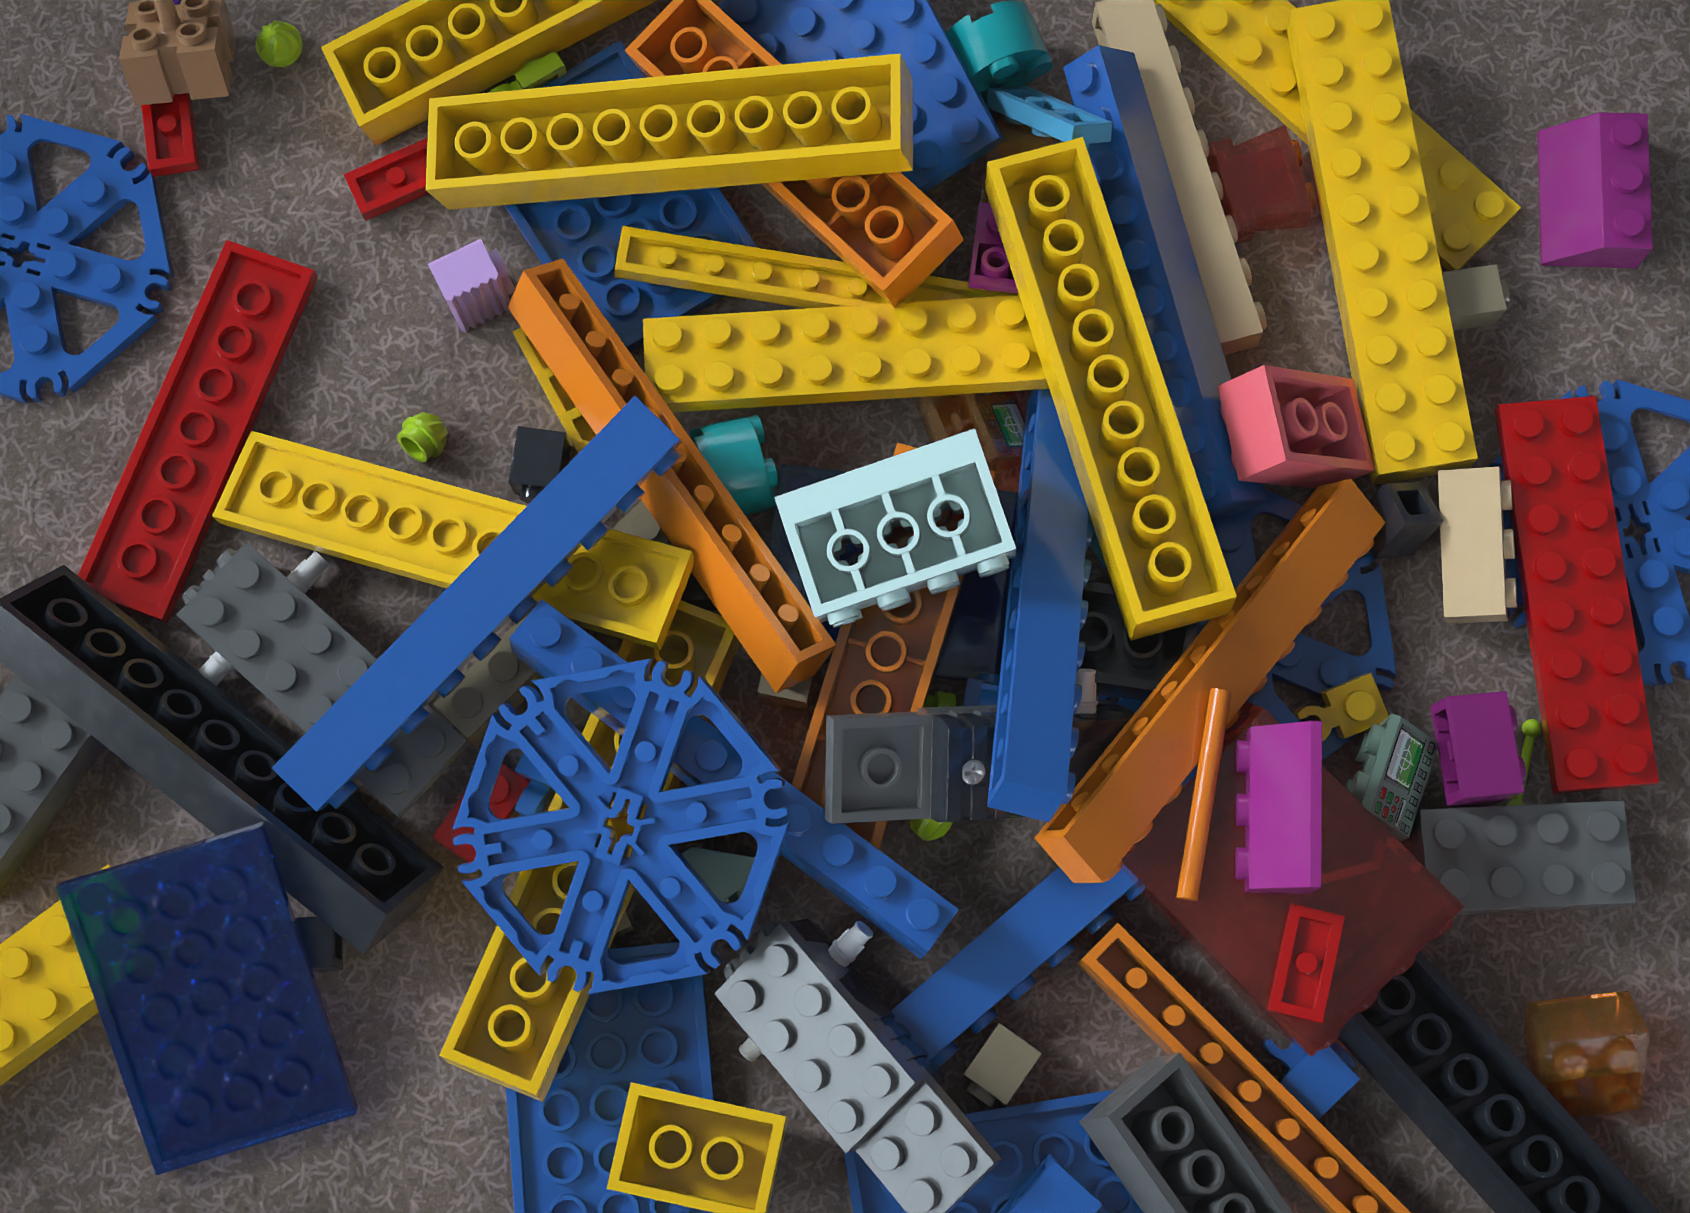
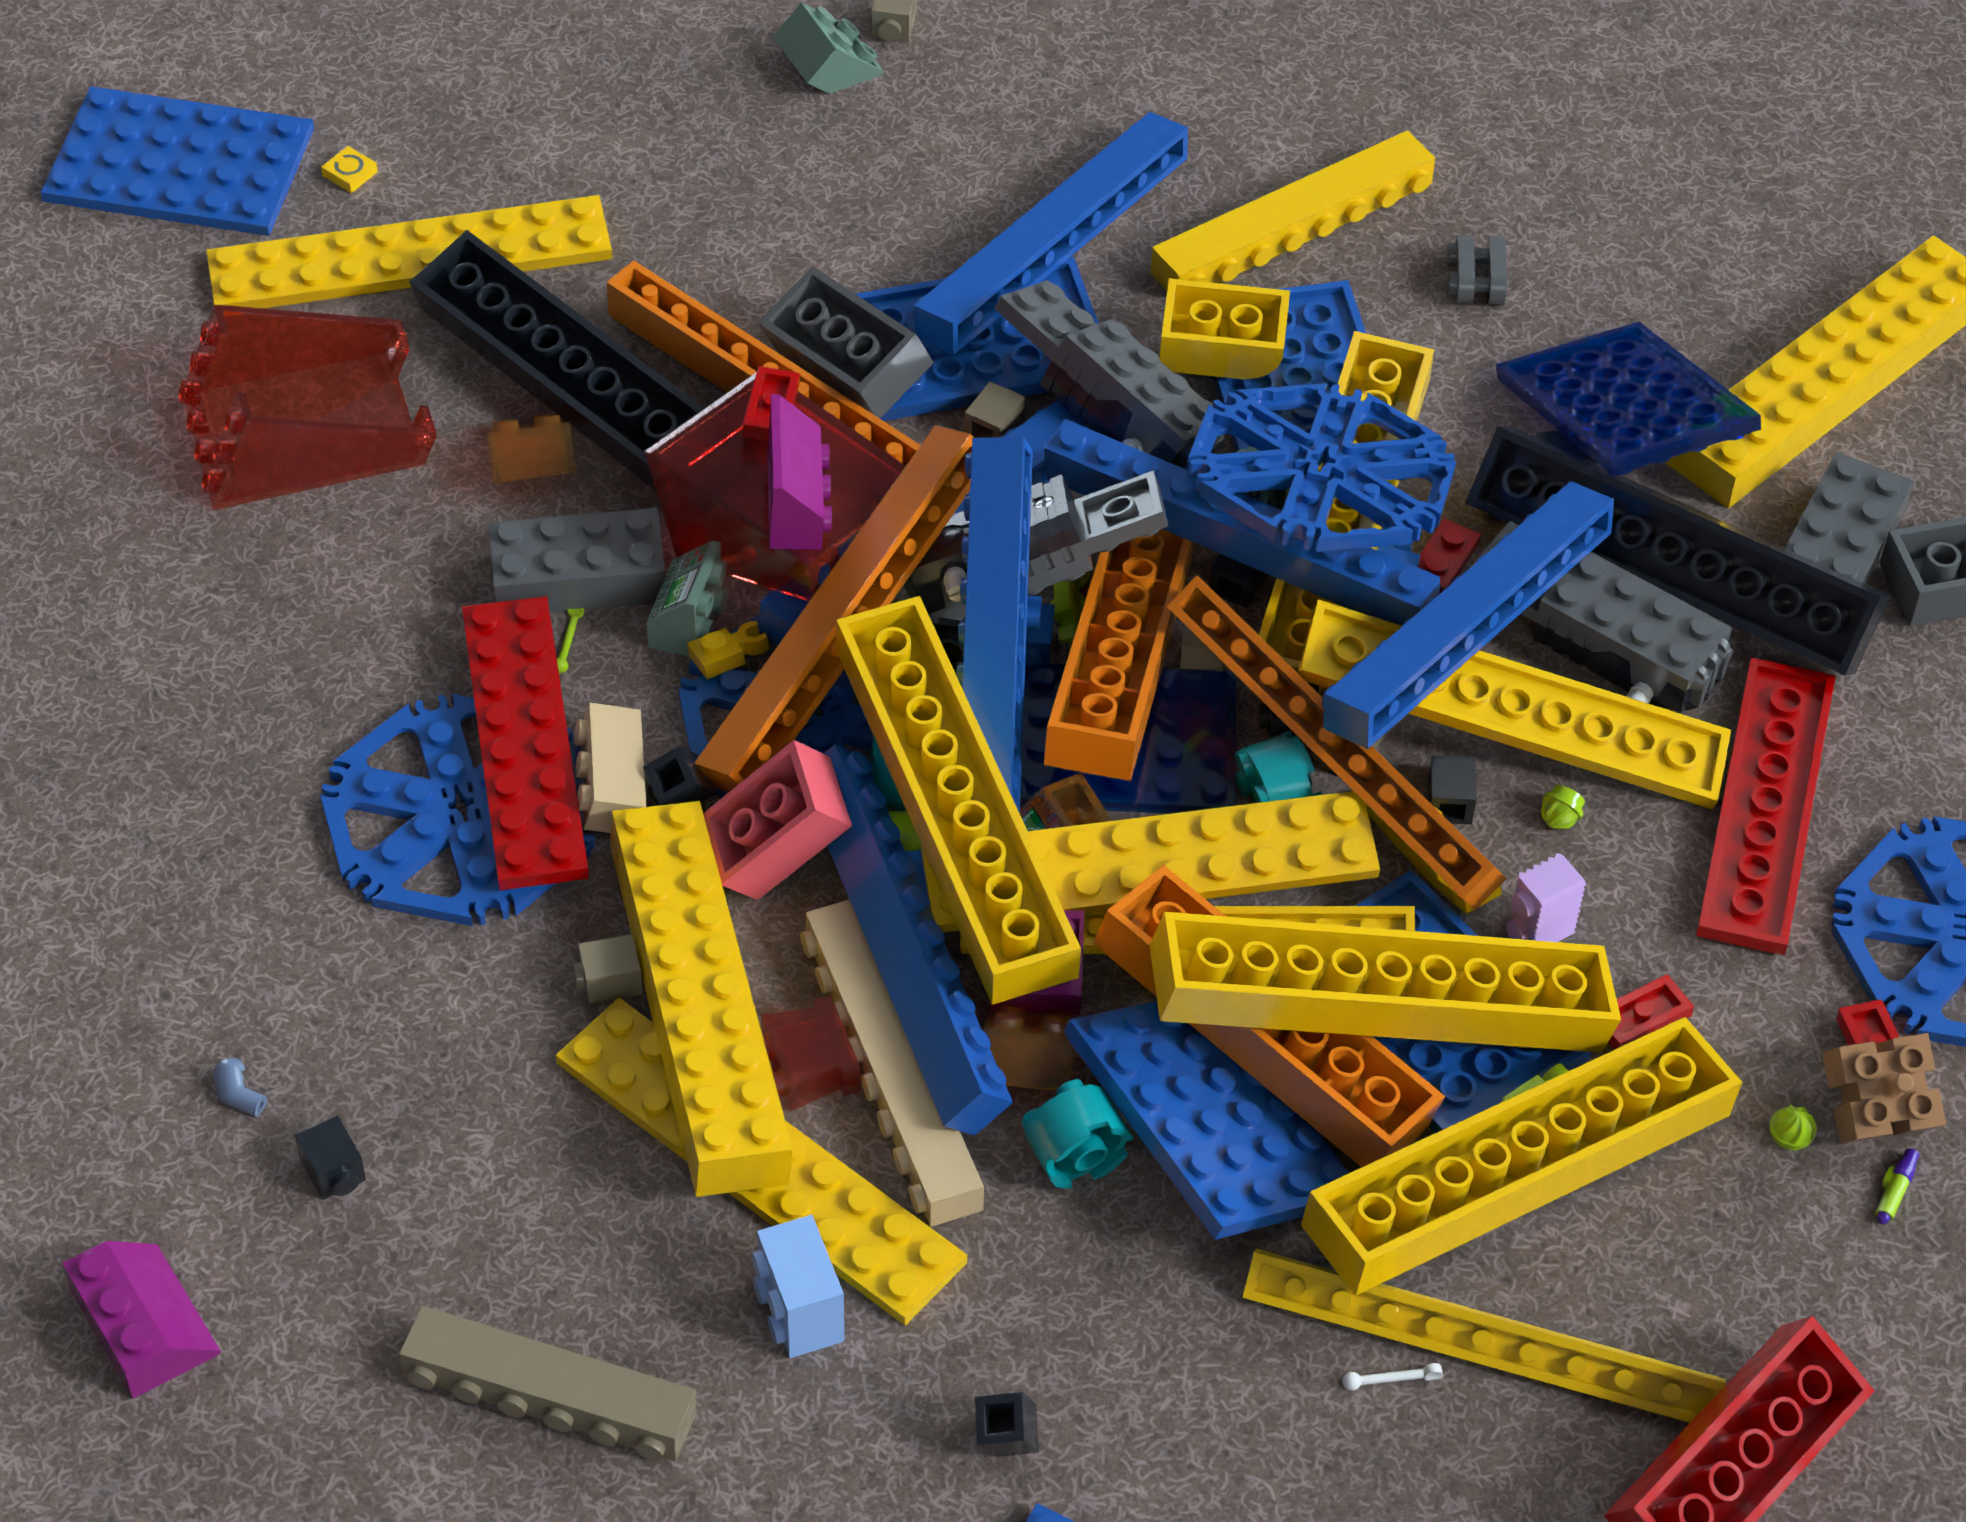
camera: 170 degrees right, 25 degrees down
light aqua brick [774,428,1016,628] -> none
dark azure plate [986,86,1113,150] -> none
orange bar [1176,688,1232,901] -> none
magenta slope [1430,691,1526,808] -> none
magenta slope [1537,112,1653,269] -> none

